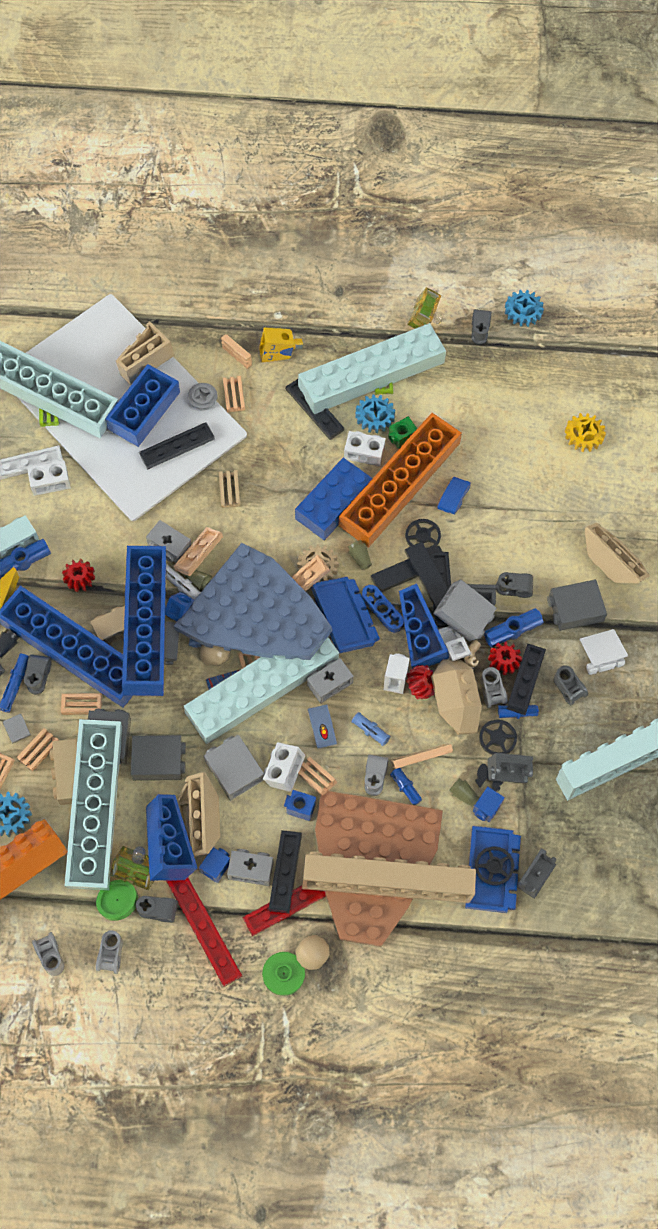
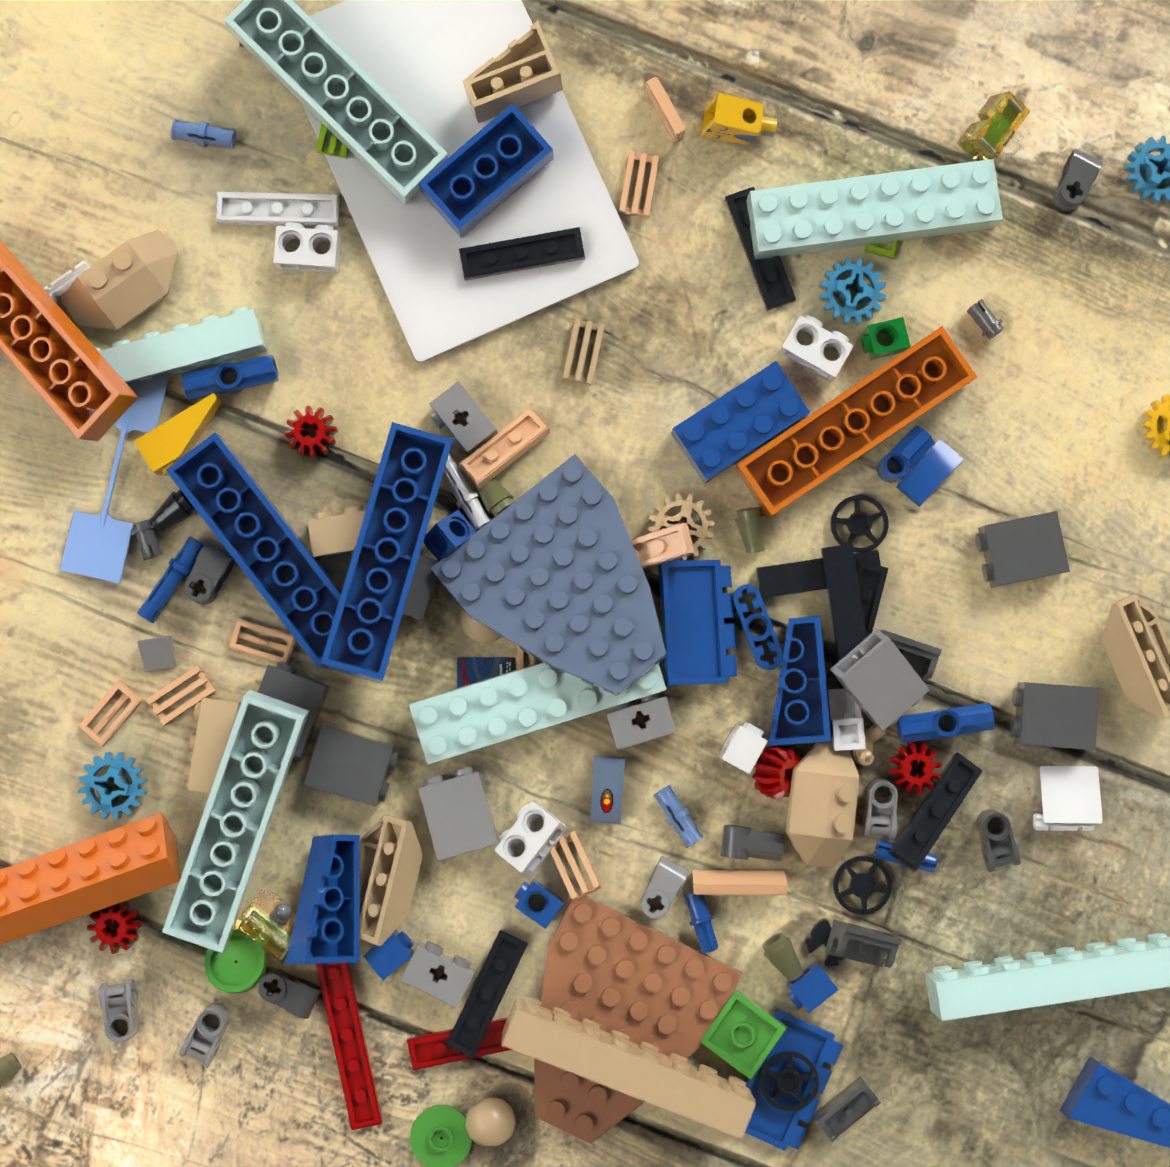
camera: 15 degrees right, 20 degrees up
light grey gear [188,383,218,410] -> none
dark grey piece [496,572,534,598] -> none
none -> red gear [87,902,142,954]
none -> bright green plate [700,990,788,1080]
none -> dark grey piece [720,825,784,861]
none -> blue piece [877,425,935,483]
none -> dark grey pin [966,299,1004,340]
none -> dark grey brick [976,511,1070,588]

